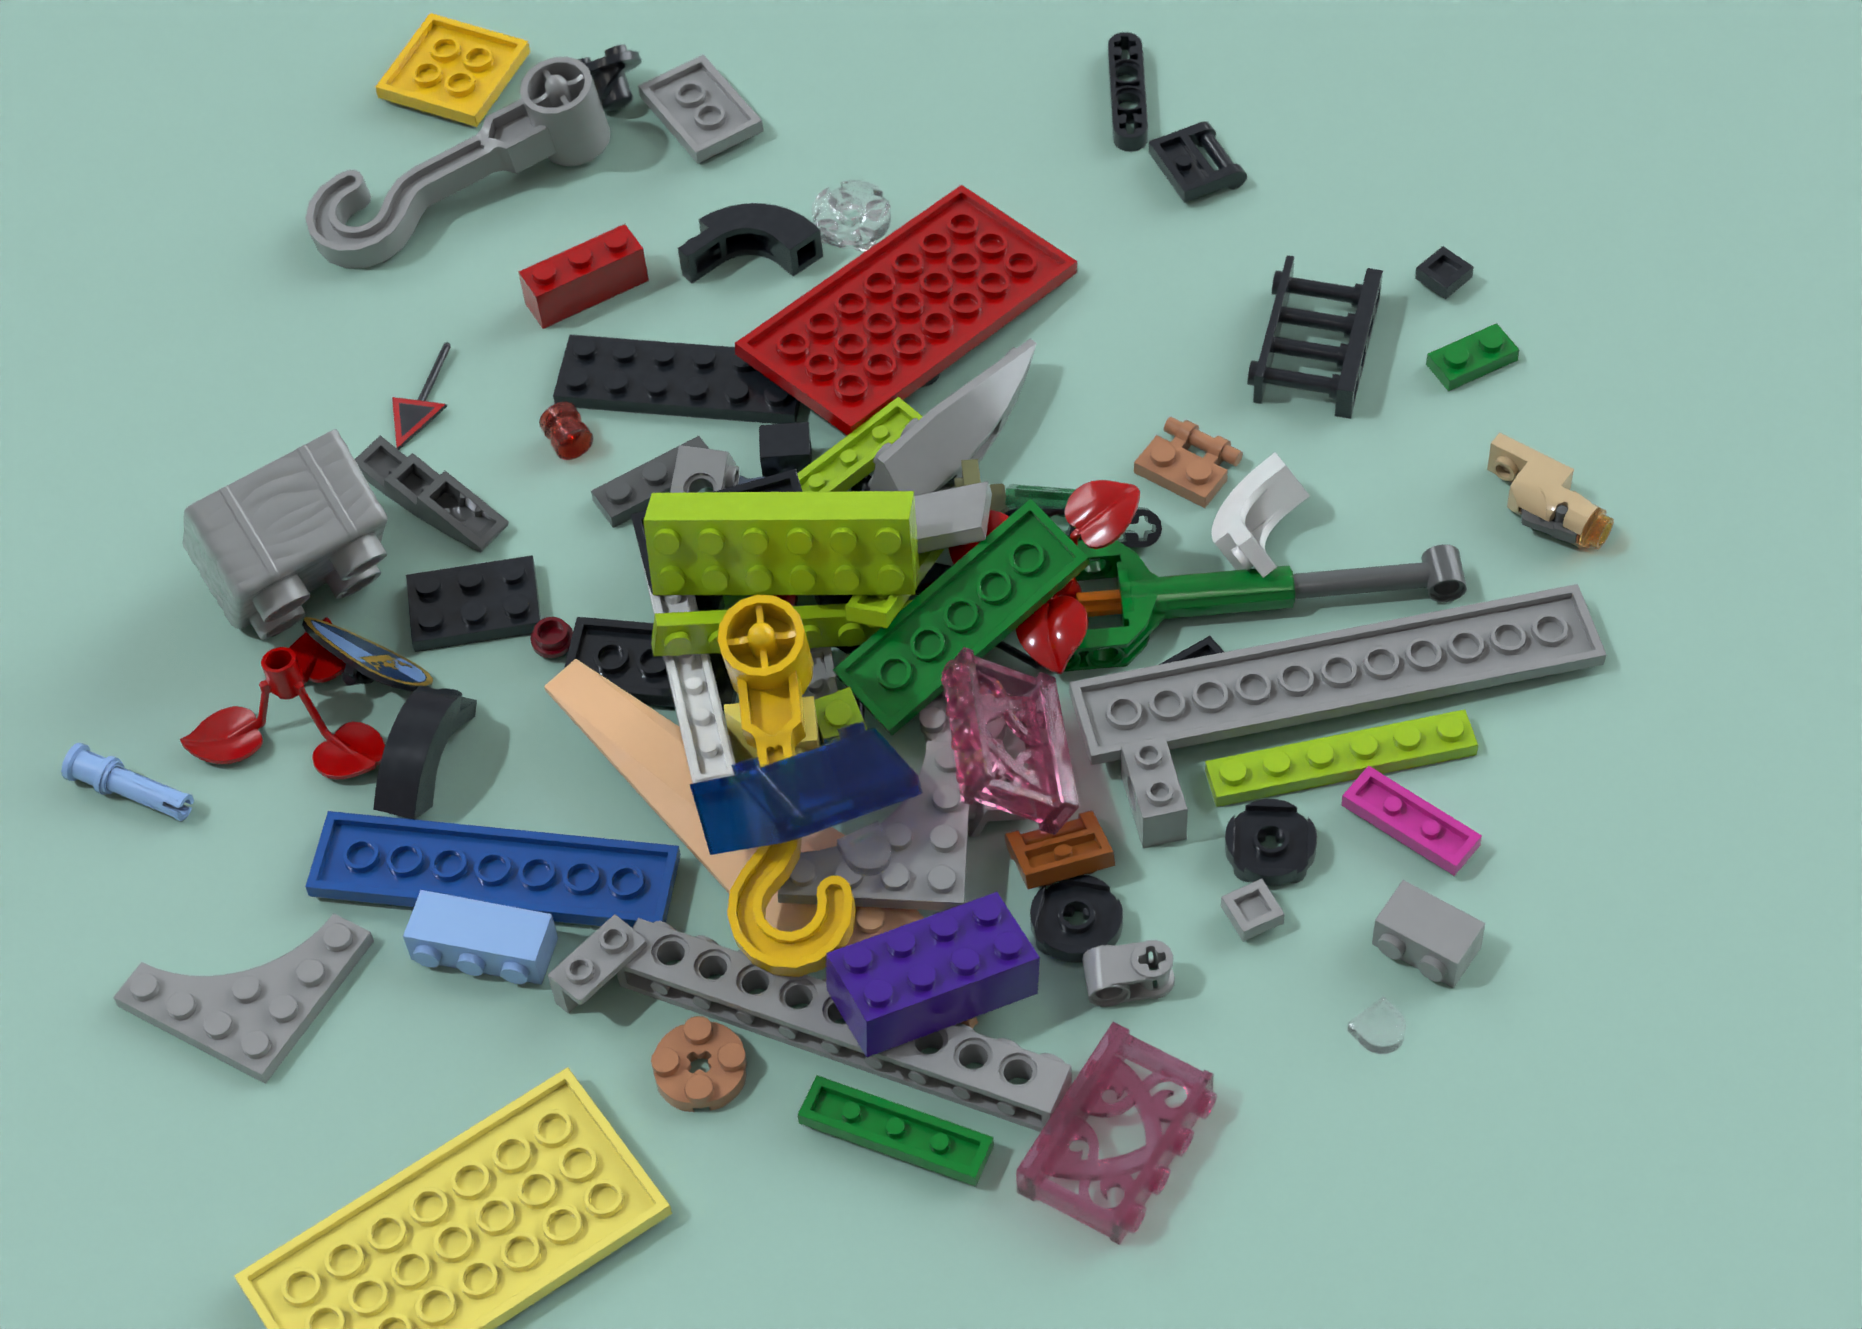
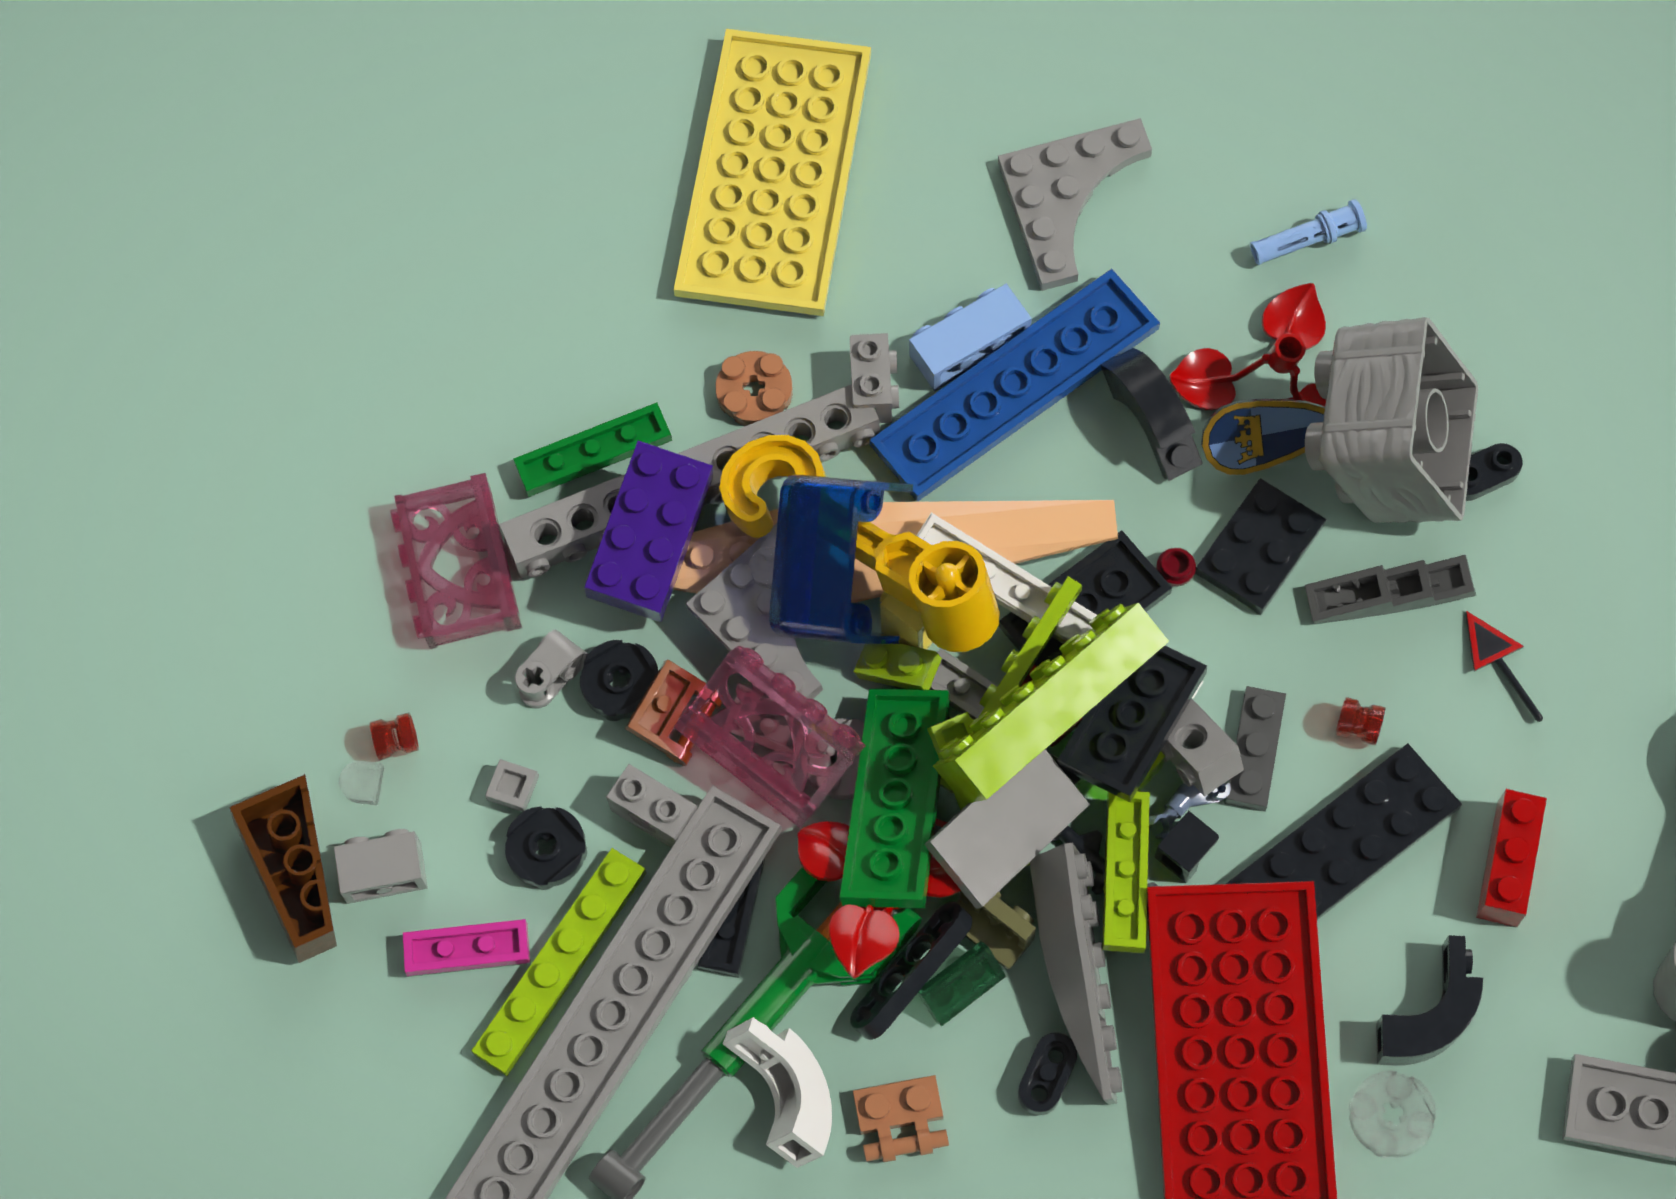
camera: 135 degrees right, 15 degrees up
none -> reddish brown wedge [229,774,337,963]
none -> clear red wheel [370,712,419,760]
none -> black plate [1018,1032,1077,1115]

